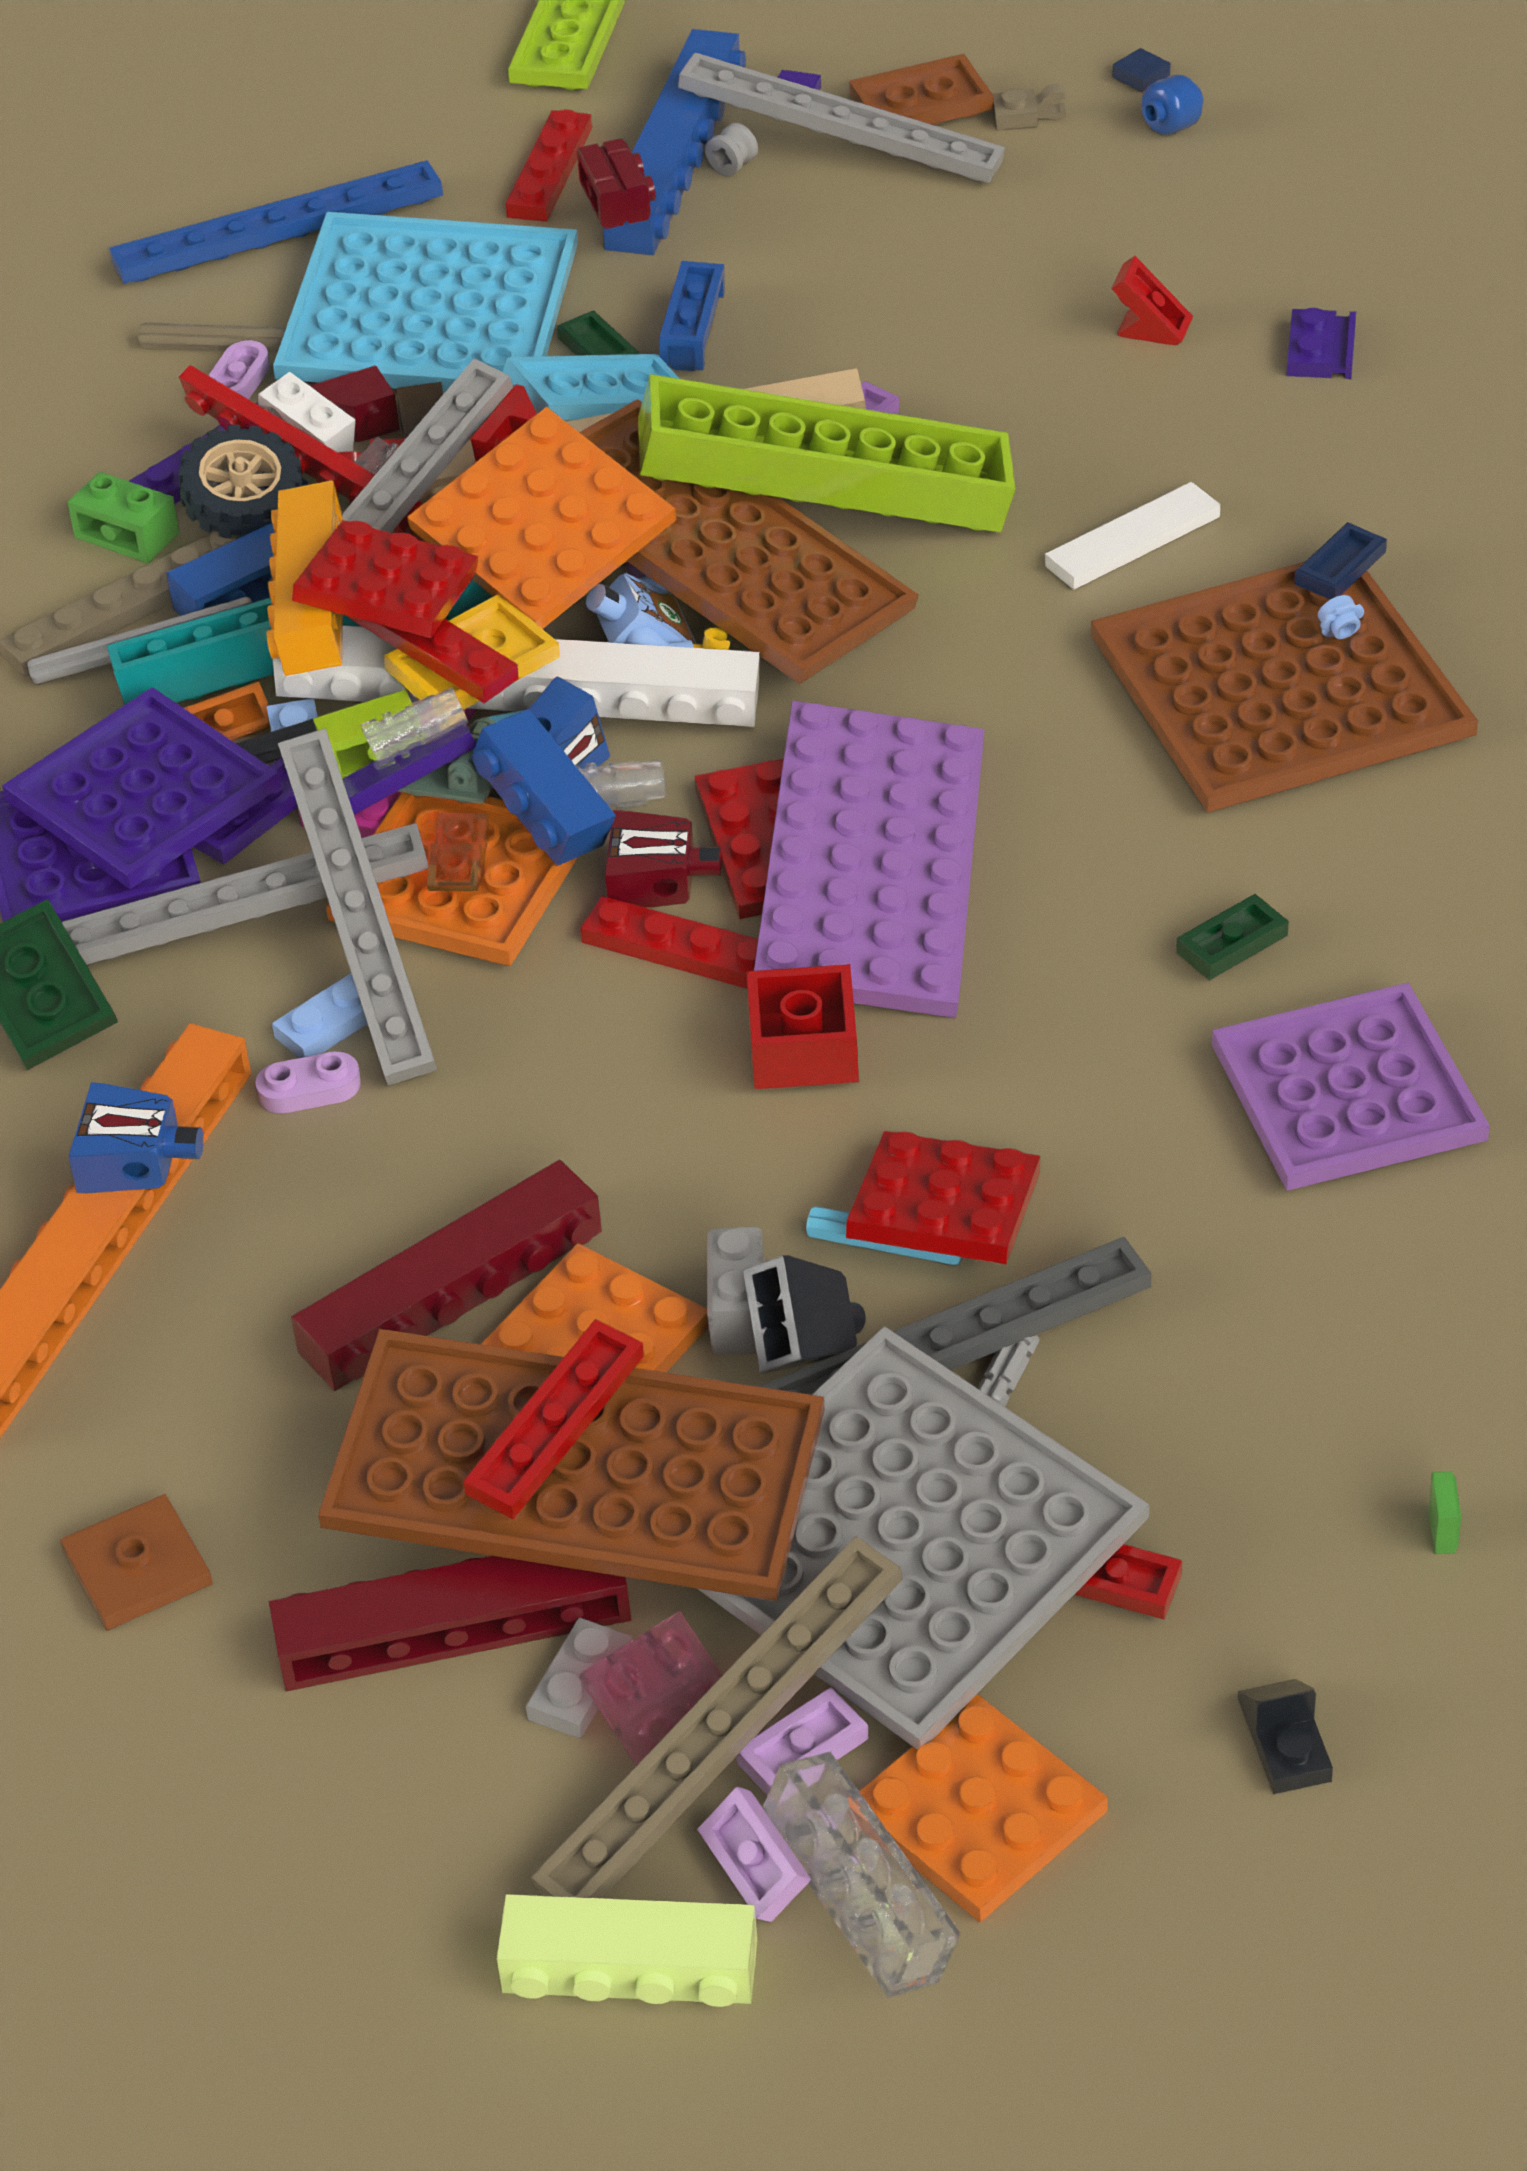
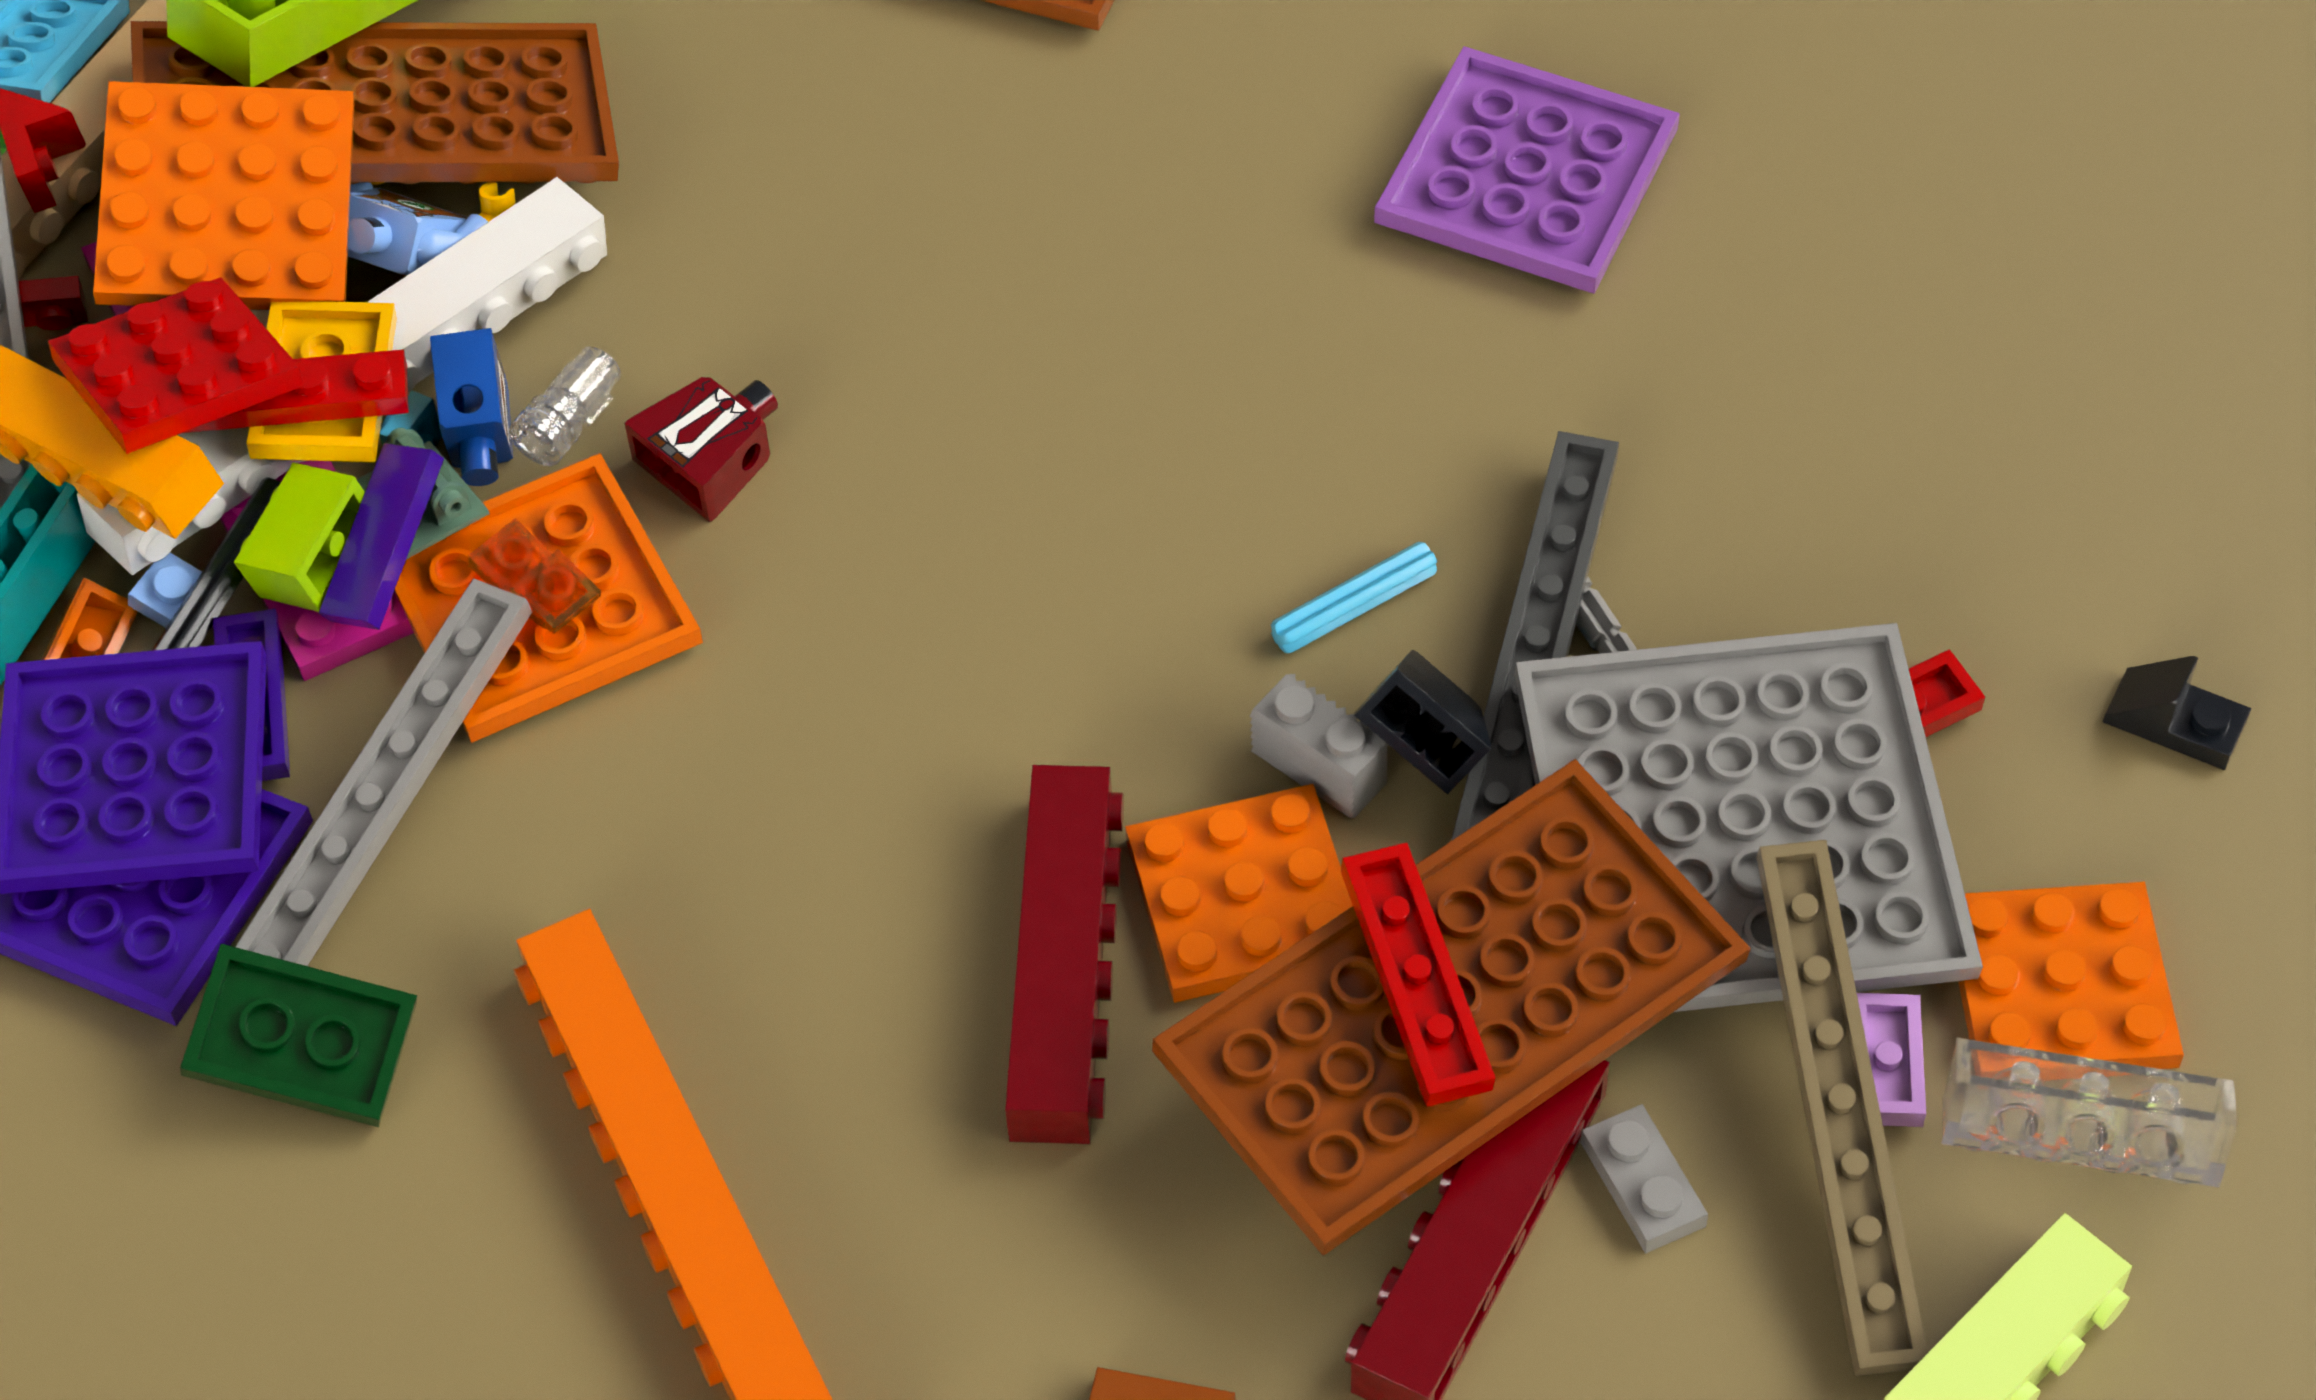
camera: 50 degrees left, 10 degrees up
blue torso [68,1082,203,1193] -> none
lavender plate [255,1052,361,1114] -> none
light blue plate [272,973,368,1058] -> none
light grey plate [278,728,437,1086] -> none
clear axle [360,687,468,769] -> none
blue brick [471,709,616,866] -> none
clear pink plate [578,1611,723,1766] -> none
red plate [580,896,758,989] -> none
red plate [694,758,784,919] -> none
lavender plate [697,1787,812,1922] -> none
red brick [746,964,859,1089] -> none
medium lavender plate [754,701,984,1018] -> none
red plate [846,1131,1041,1265] -> none
dark green plate [1176,894,1289,981] -> none
bright green tile [1428,1471,1462,1554] -> none

